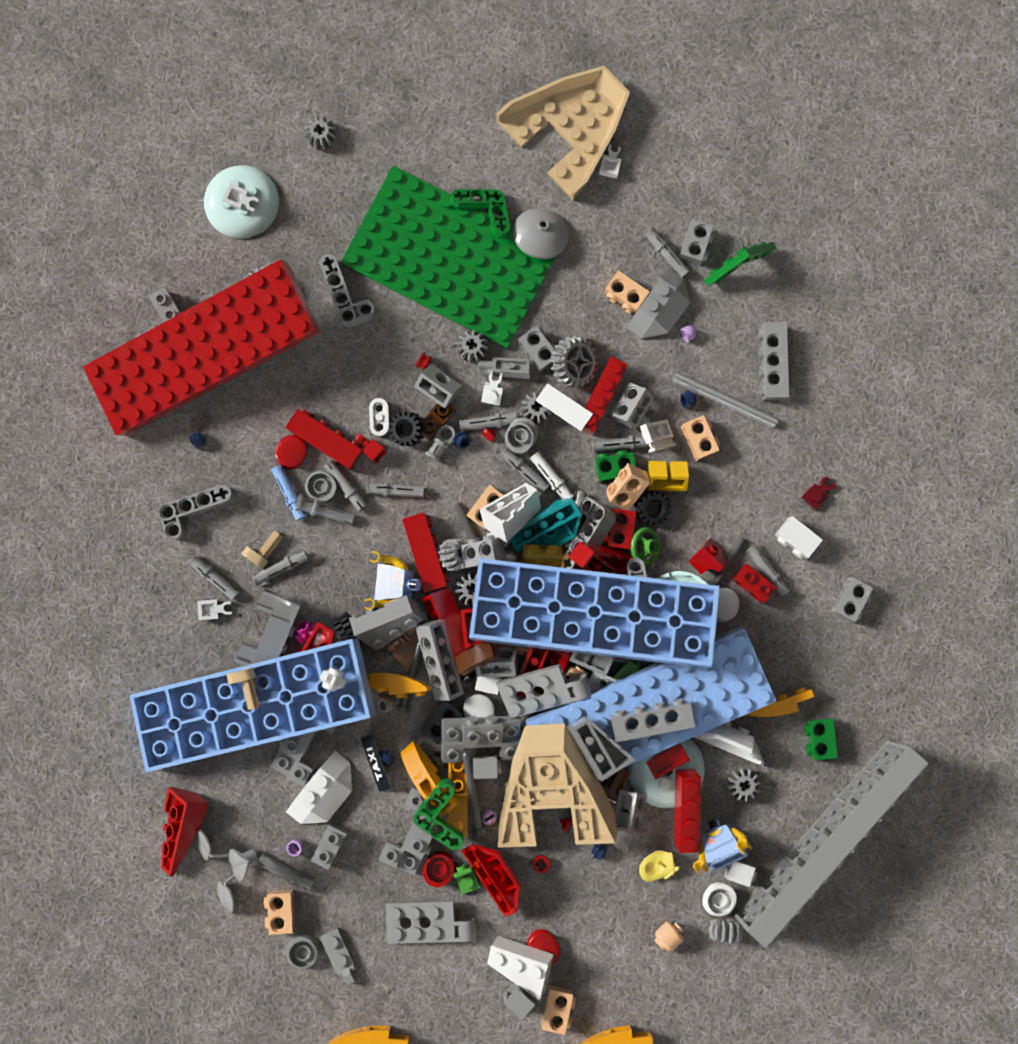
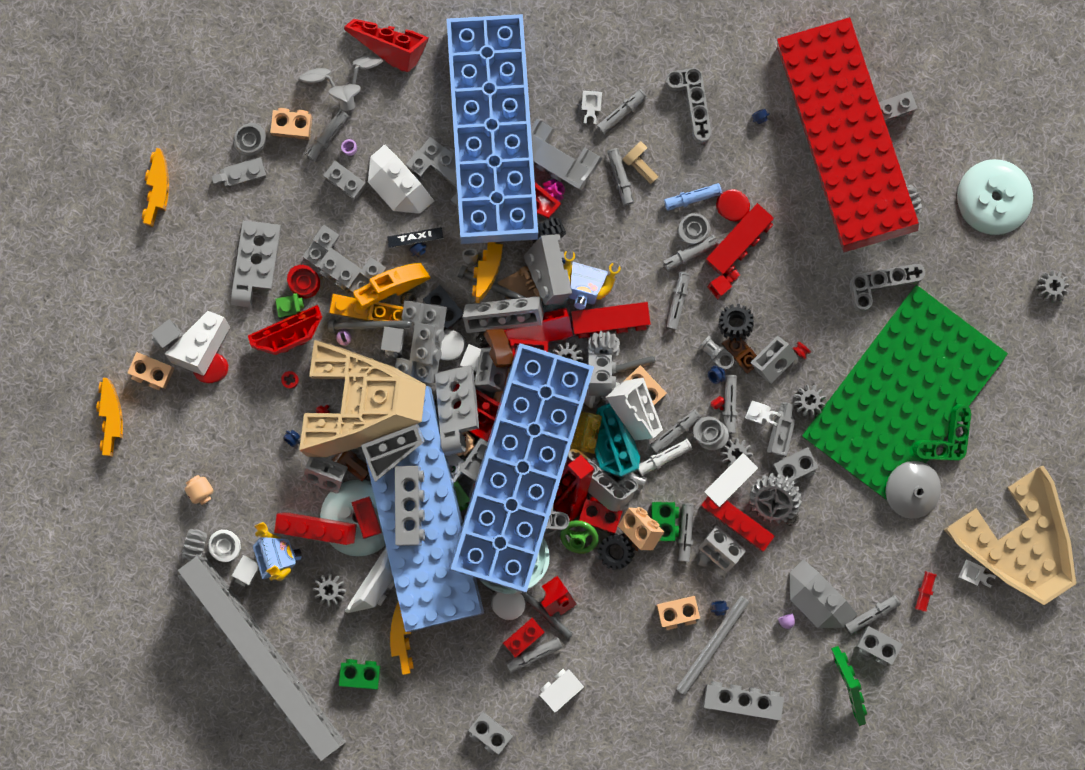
camera: 100 degrees right, 0 degrees up
white plate [222,183,259,212] -> none
tan piece [226,667,260,710] -> none
light grey pin [295,494,354,526] -> none
white gear [320,667,346,692] -> none
white plate [369,398,390,437] -> none
green beam [413,779,464,850] -> none
light nougat brick [604,270,650,314] -> none
light yellow hat [639,850,679,882] -> none
white plate [640,420,677,453] -> none
yellow piece [647,461,689,491] -> none
dark red plate [801,476,836,511] -> none
none -> red pin [915,571,937,612]

